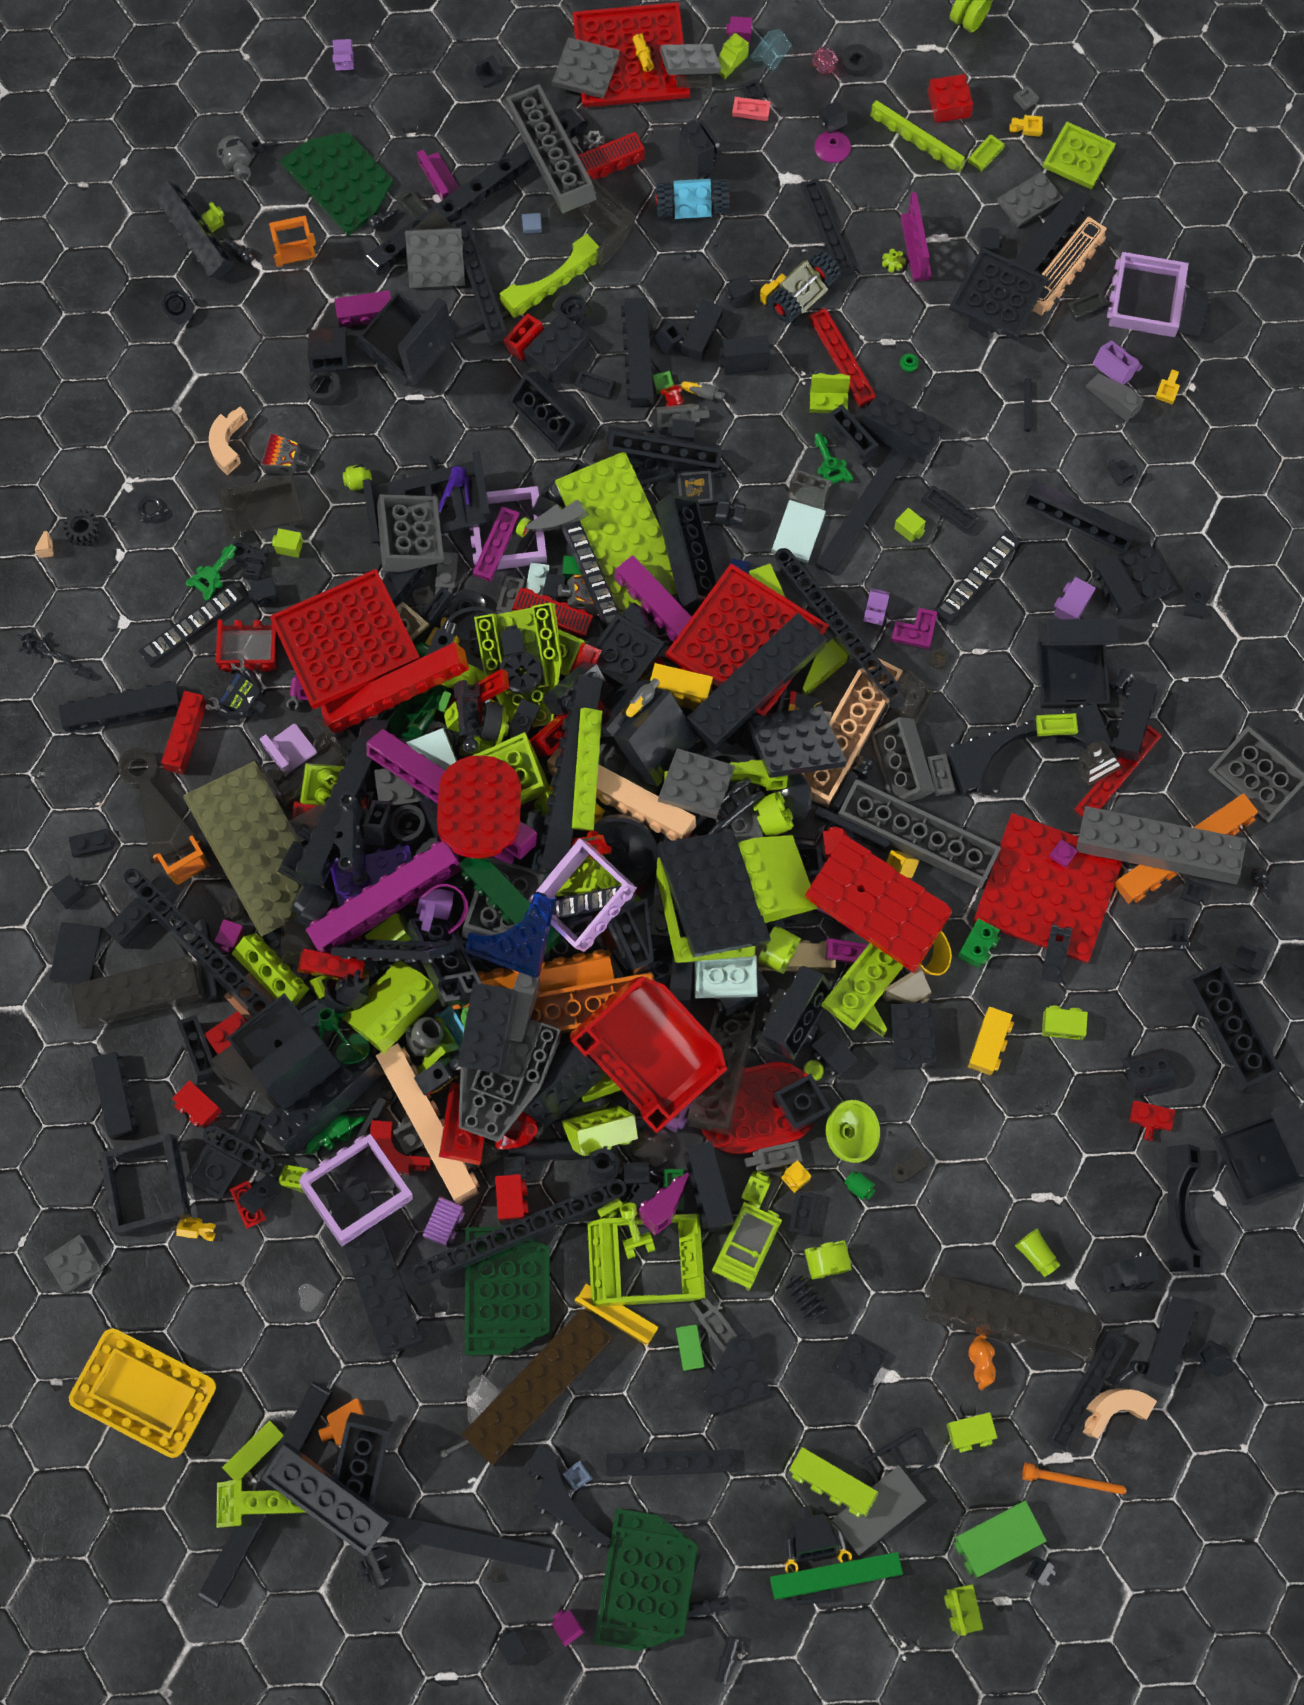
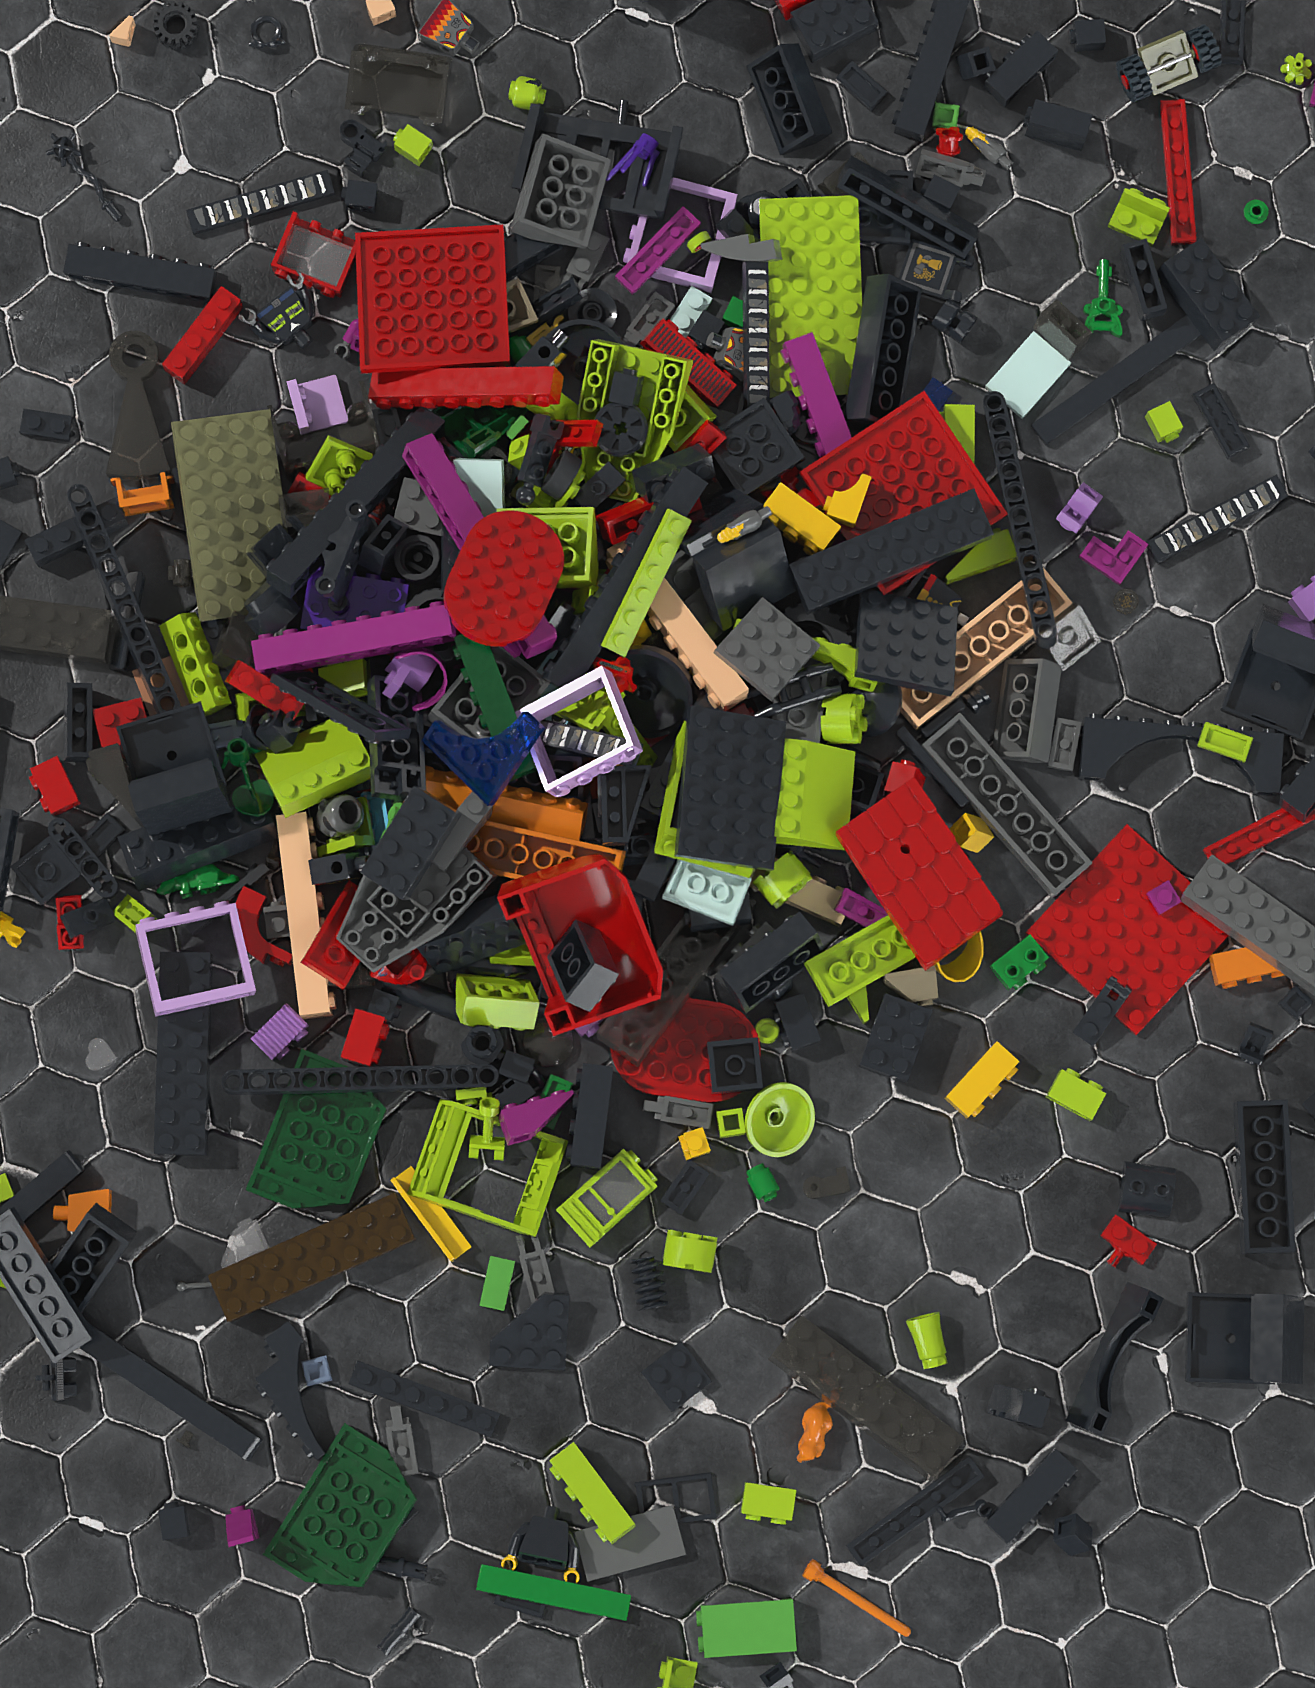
camera: 15 degrees right, 10 degrees up
green piece [186,544,237,601] -> none
magenta brick [215,919,246,953] -> none
lime bracket [741,1171,772,1206] -> none
yellow plate [760,273,786,305] -> none
clear smoke torso [1079,741,1122,786] -> none
light nougat arch [1083,1388,1157,1439] -> none
none -> dark grey hinge [385,1405,419,1476]
none -> black brick [547,919,619,1012]
none -> lime brick [716,1108,746,1138]
none -> yellow arch [823,474,871,528]

